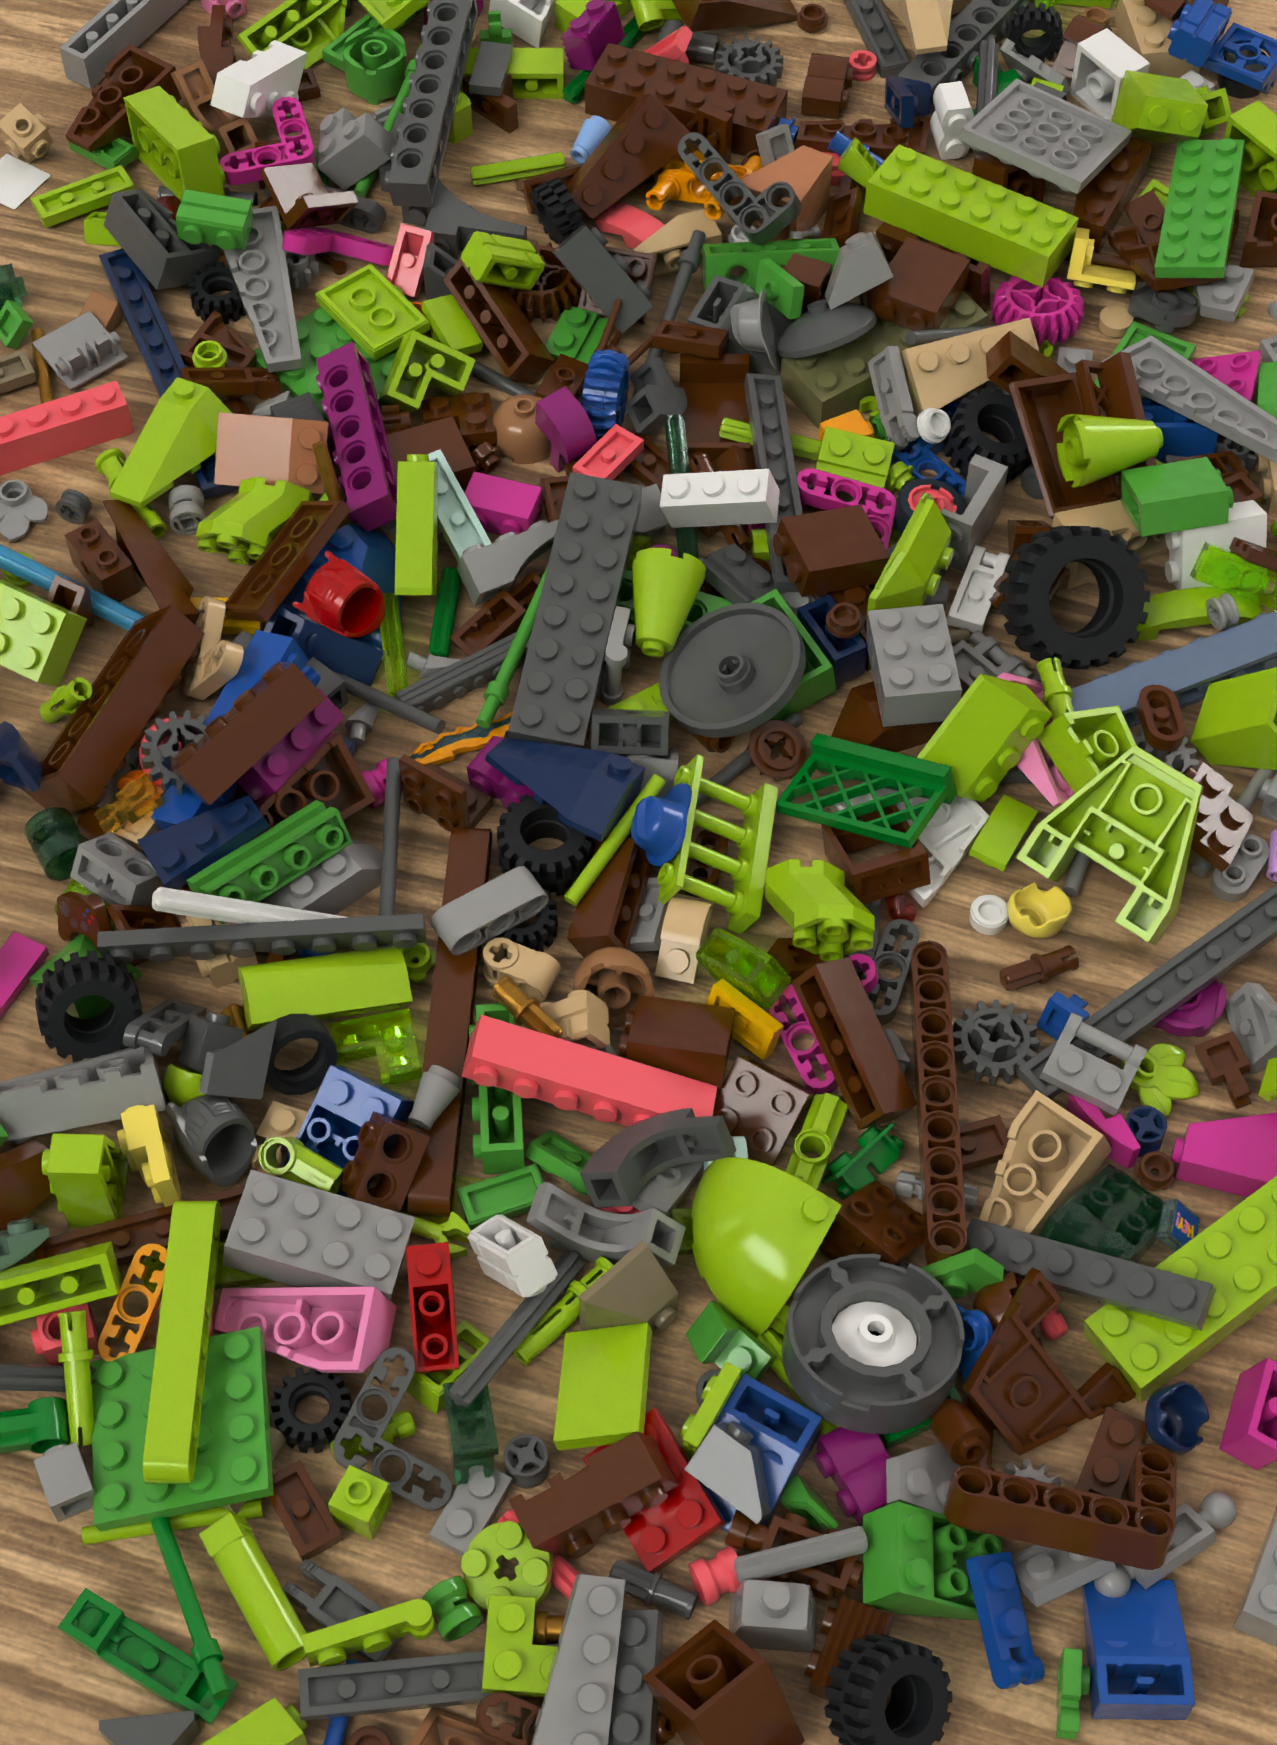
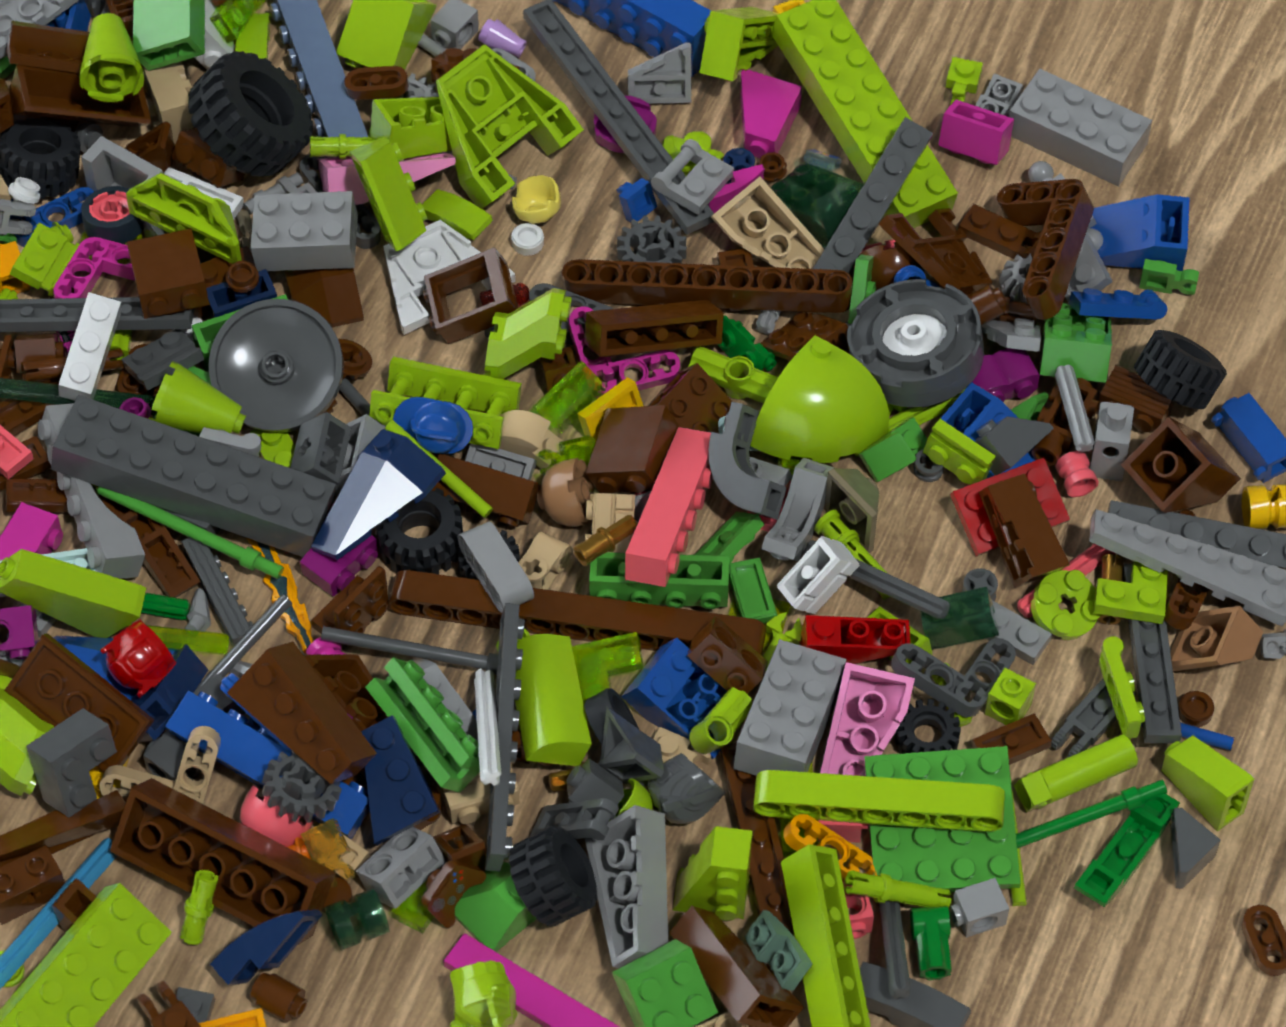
camera: 85 degrees left, 0 degrees up
light yellow plate [117,1104,184,1207] -> none
light grey cone [408,1065,461,1130] -> none
bright green wheel [422,1576,484,1642] -> none
lime tile [553,1322,652,1451] -> none
dark grey axle [608,1560,699,1620] -> none
green fence [776,733,957,849] -> none
reddish brown axle [999,945,1079,991] -> none
dark blue hair [1145,1381,1209,1455] -> none
reddish brown plate [1195,1031,1252,1109] -> none
light grey bush [1206,593,1239,630] -> none
none -> dark grey brick [26,708,117,817]
none -> clear neon green plate [538,435,595,476]

